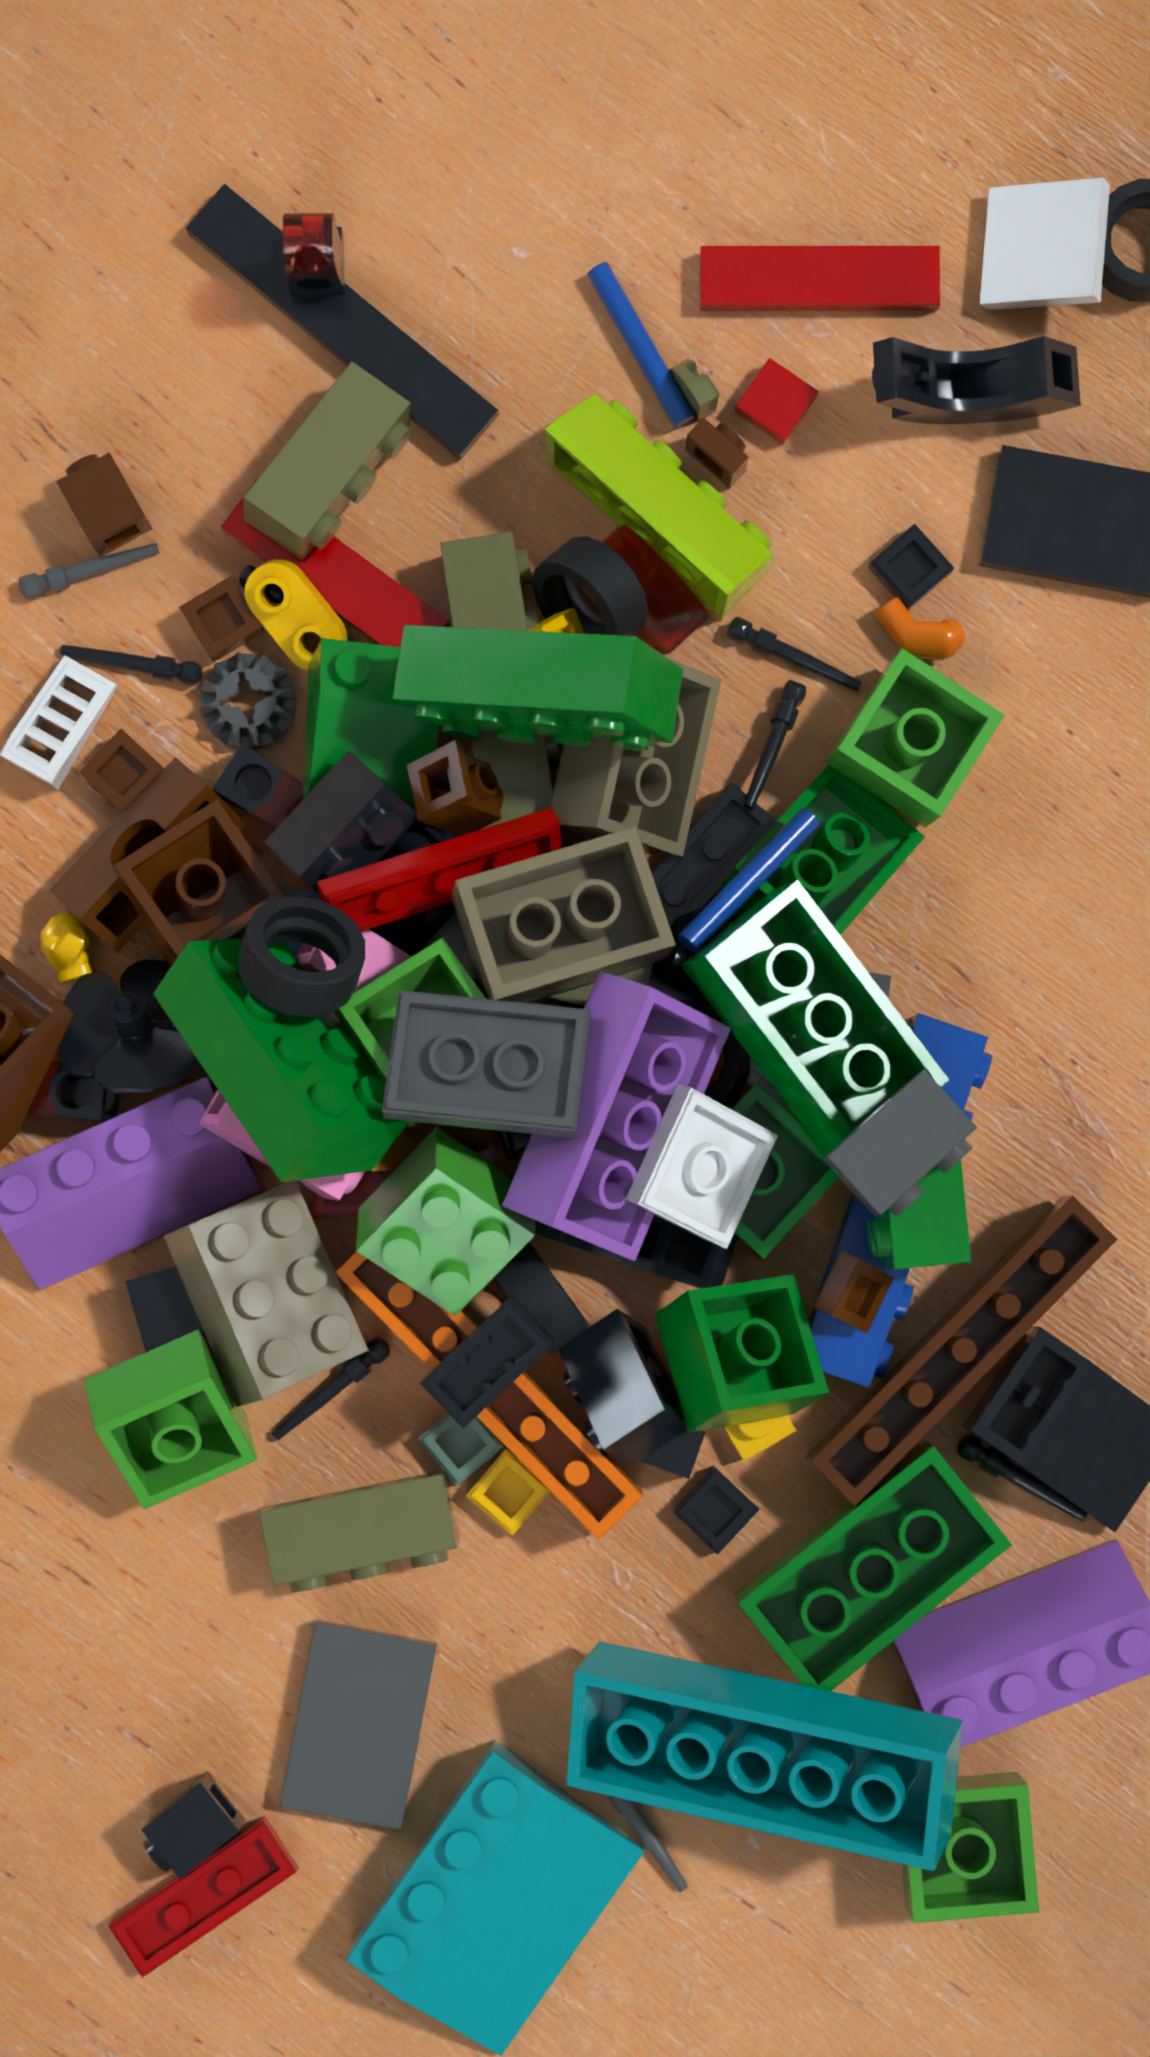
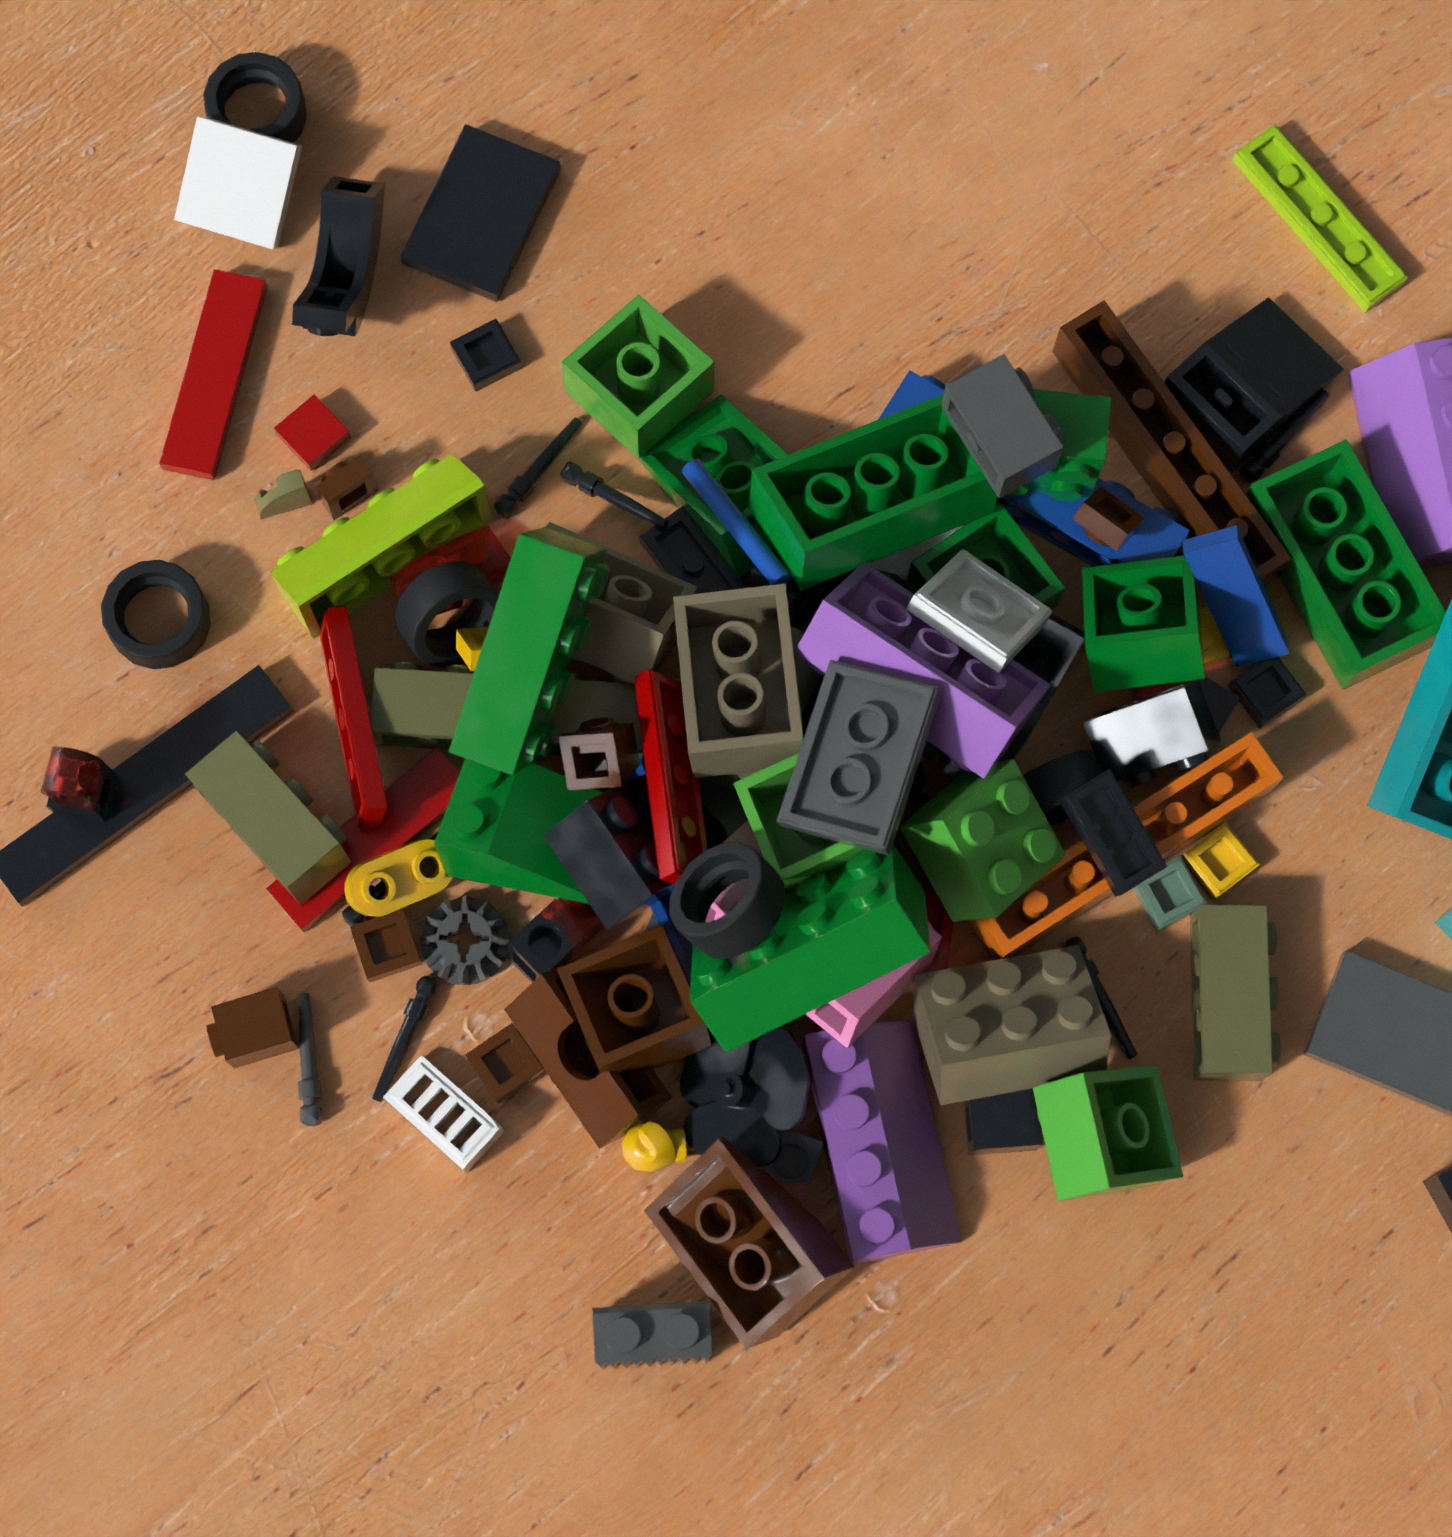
camera: 80 degrees left, 10 degrees down
blue bar [587,262,695,429] -> none
orange arm [874,597,965,660] -> none
none -> black tyre [101,560,211,669]
none -> red tile [319,606,387,831]
none -> blue tile [1183,525,1289,667]

